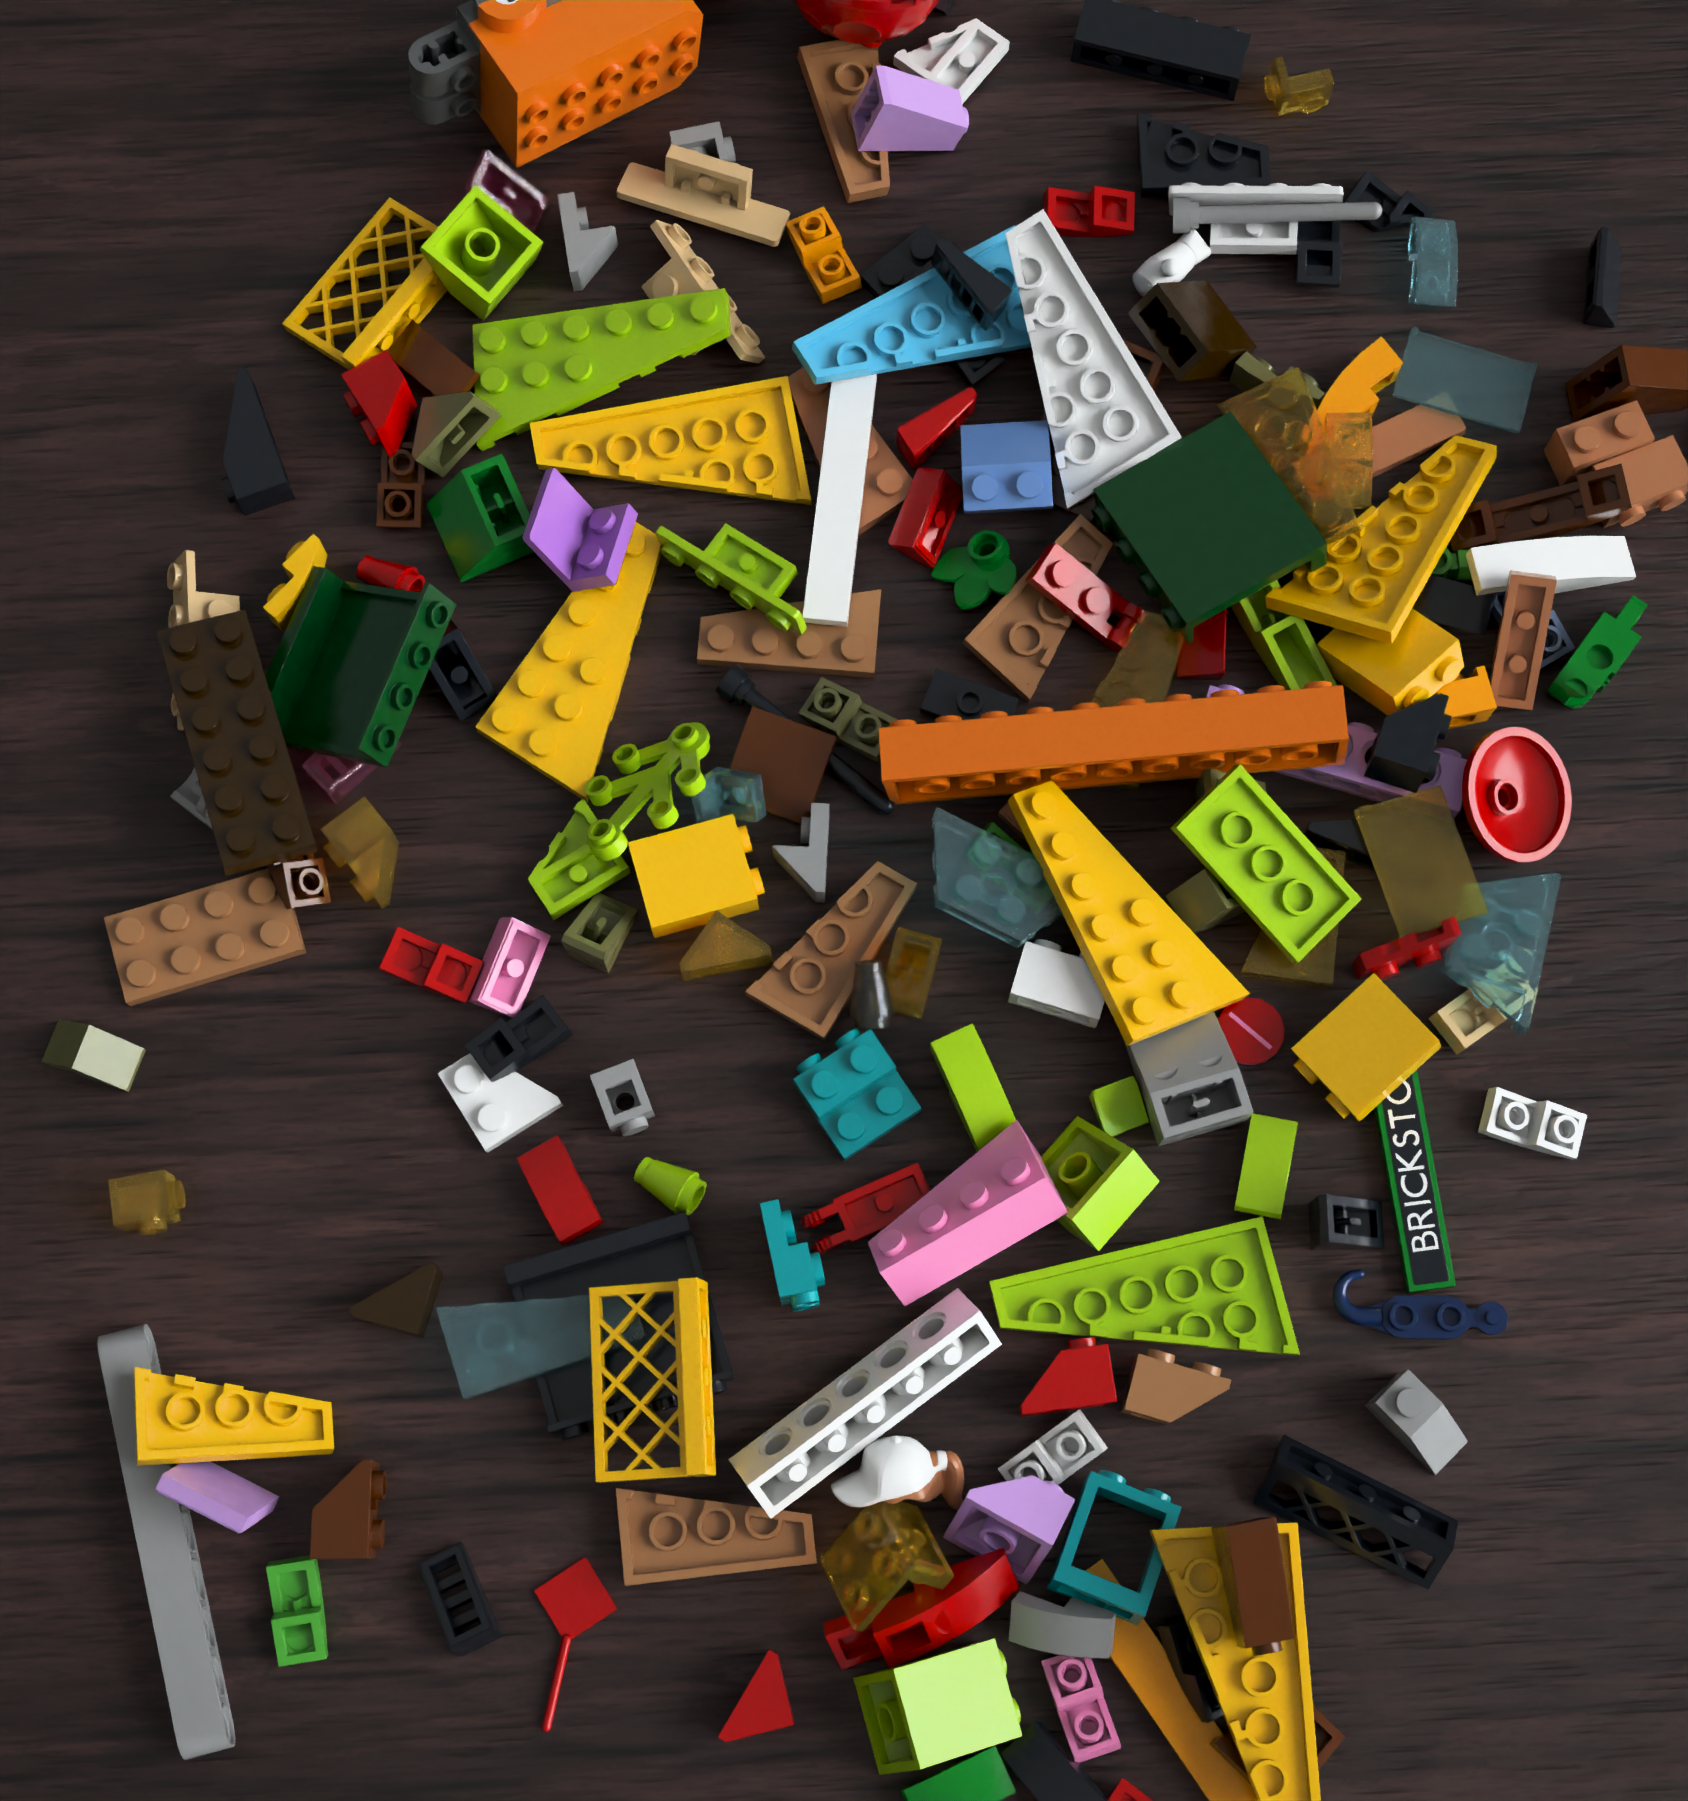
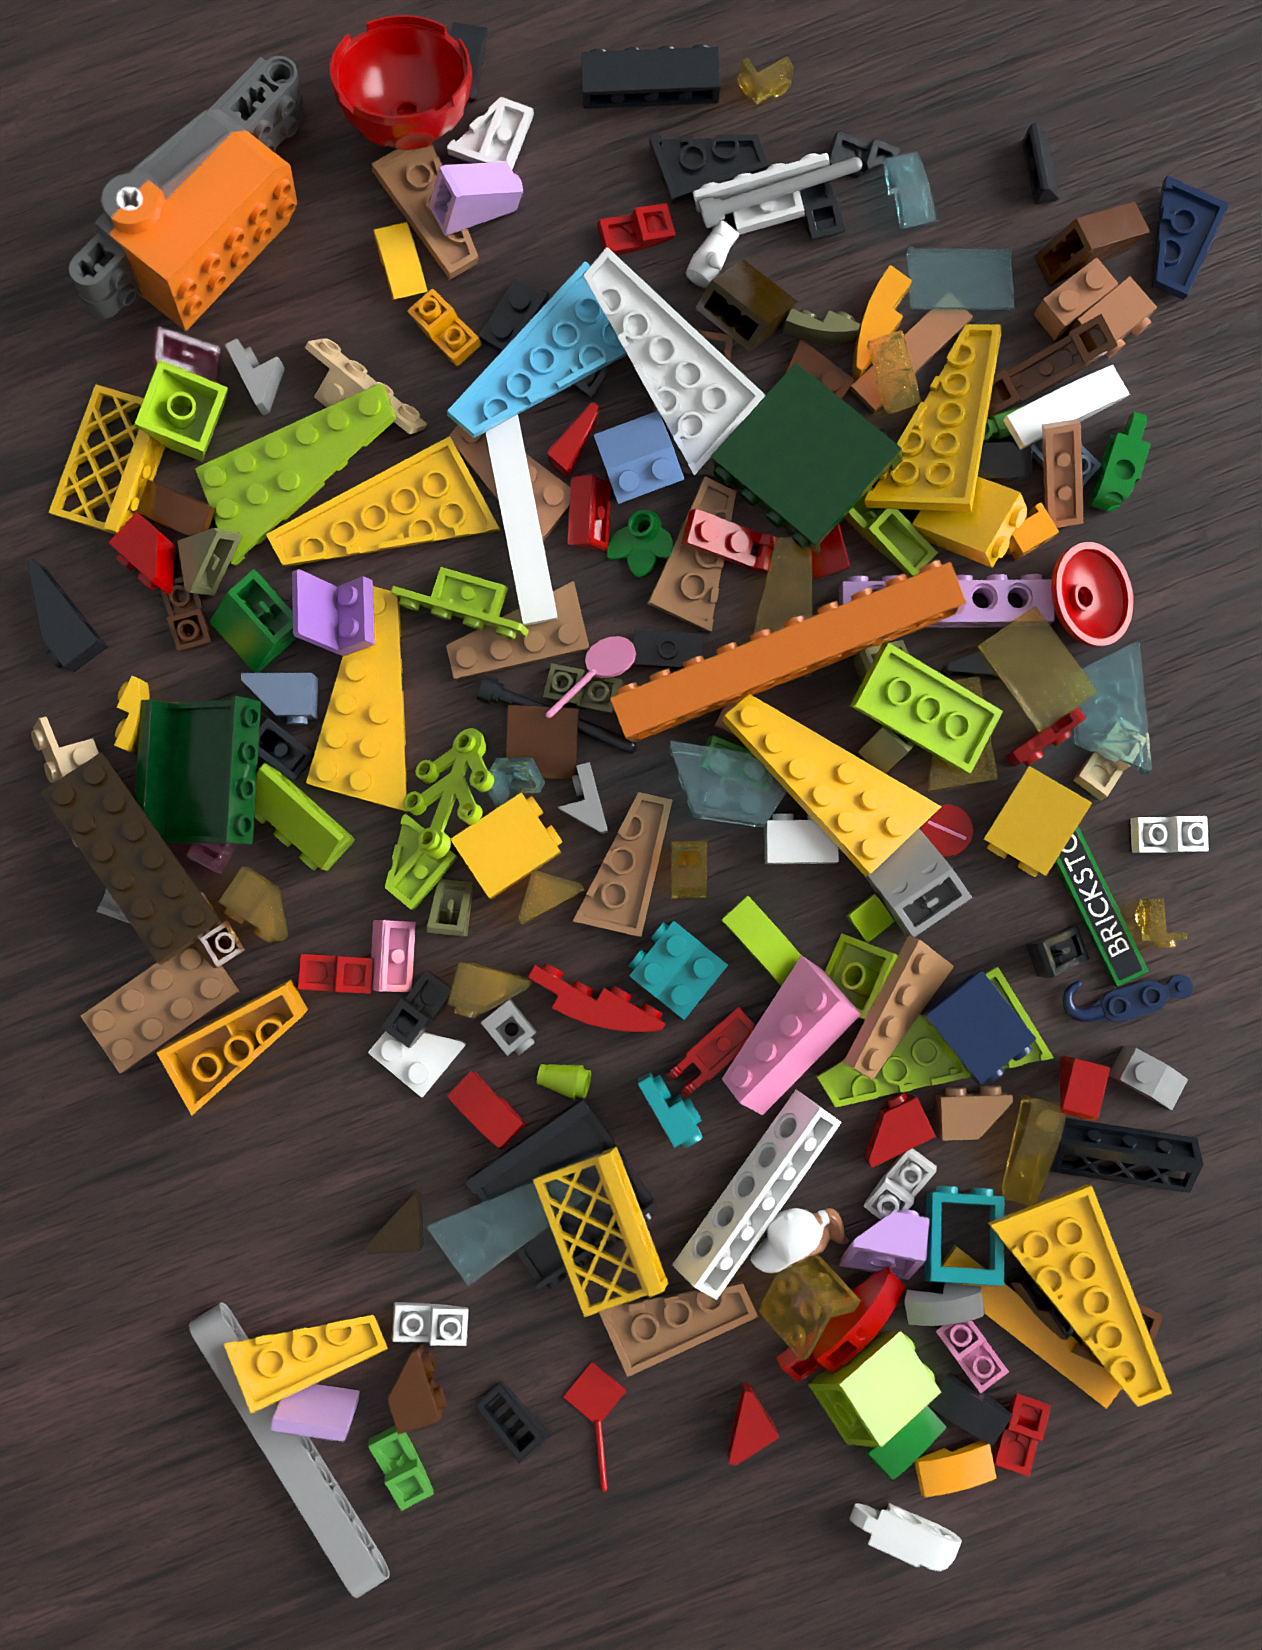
camera: 20 degrees left, 10 degrees up
slope [41,1019,146,1092] -> none
clear yellow brick [108,1170,186,1235] -> none
red cone [356,555,425,592] -> none
tan bracket [617,144,790,247] -> none
light grey bracket [669,121,736,162] -> none
clear smoke cone [849,960,895,1029] -> none
black slope [931,238,1012,331] -> none
reddish brown slope [1211,1517,1294,1656] -> none
clear yellow wing [1217,367,1361,545] -> none
lime slope [1234,1113,1298,1219] -> none
black slope [1364,693,1452,793] -> none
none -> light orange wedge [157,979,308,1115]
none -> sand blue slope [241,673,318,725]
none -> lime slope [254,763,356,871]
none -> yellow slope [373,222,427,300]
none -> white slope [392,1302,469,1345]
none -> clear yellow slope [448,961,533,1018]
none -> red slope [528,962,666,1032]
none -> bright pink piece [546,636,636,718]
none -> medium nougat wing [843,935,954,1080]
none -> dark blue panel [920,970,1037,1084]
none -> clear yellow slope [1000,1094,1066,1206]
none -> red slope [1060,1055,1110,1122]
none -> clear yellow bracket [1135,898,1187,948]

